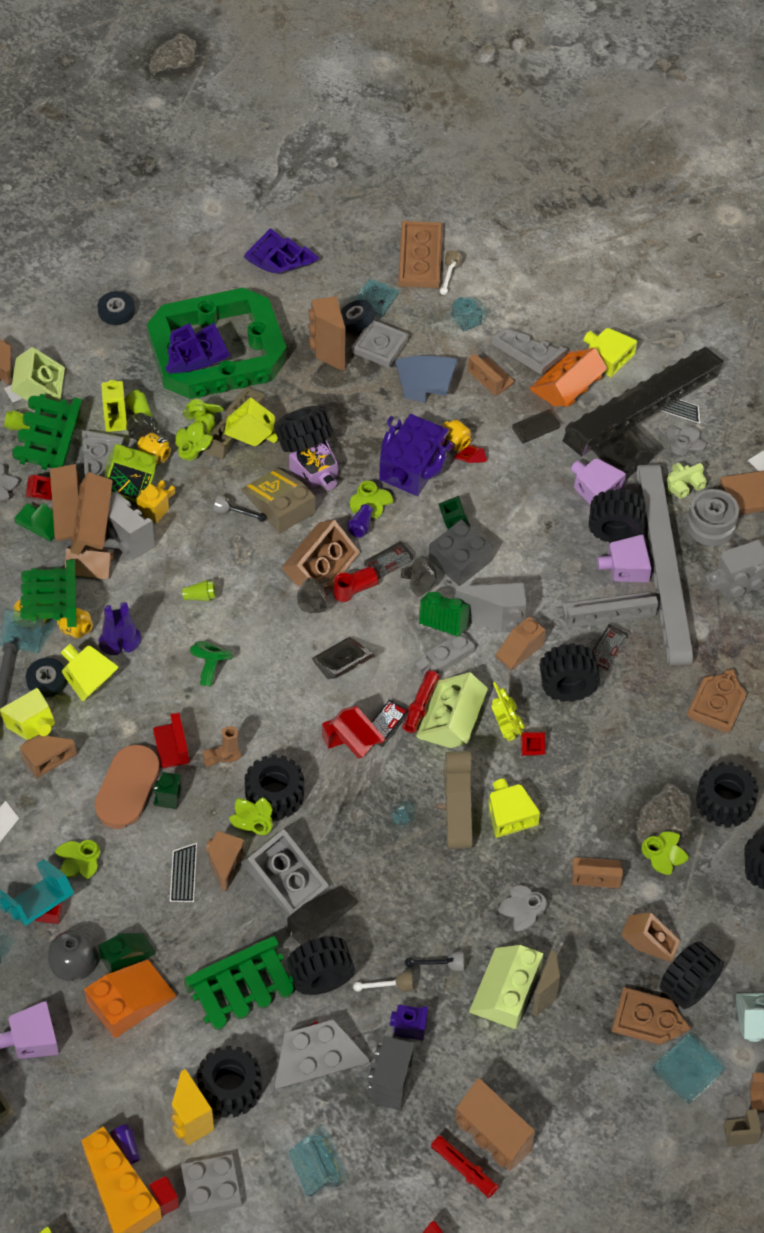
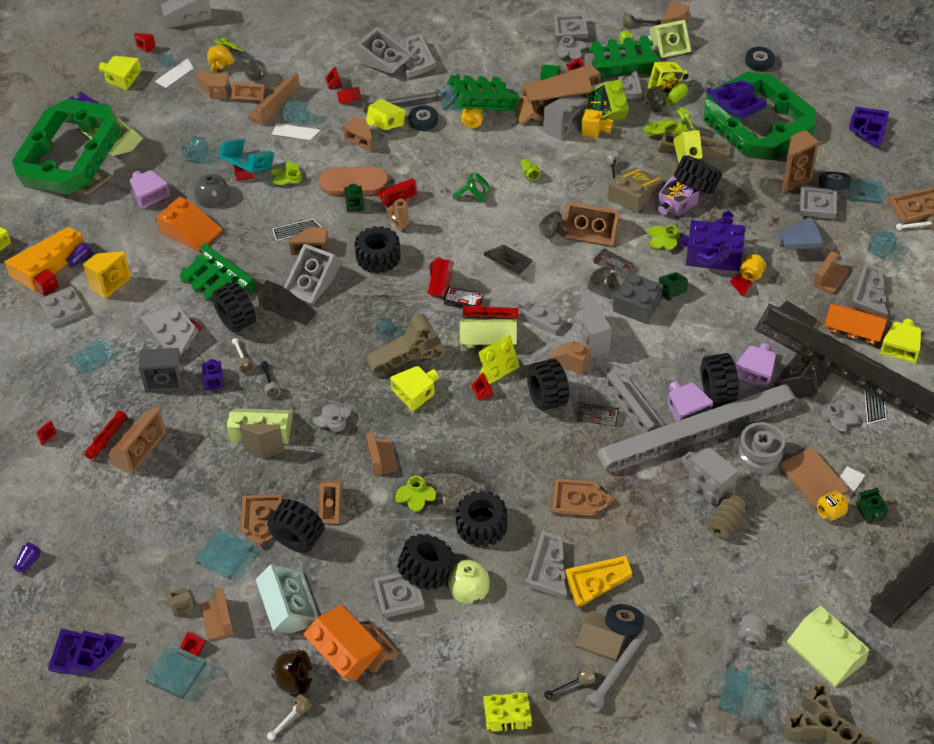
camera: 75 degrees right, 5 degrees down
neon yellow torso [61,644,119,702] -> none
dark purple piece [98,602,141,655] -> none
dark green slope [98,933,156,973] -> none
yellow head [137,433,171,465] -> none
black tyre [197,1046,262,1118] -> none
lime plate [229,797,273,835] -> none
red piece [333,567,378,602] -> none
dark purple cone [348,504,373,538] -> none
green brick [419,592,470,637] -> none
yellowish green hips [665,463,707,499] -> none

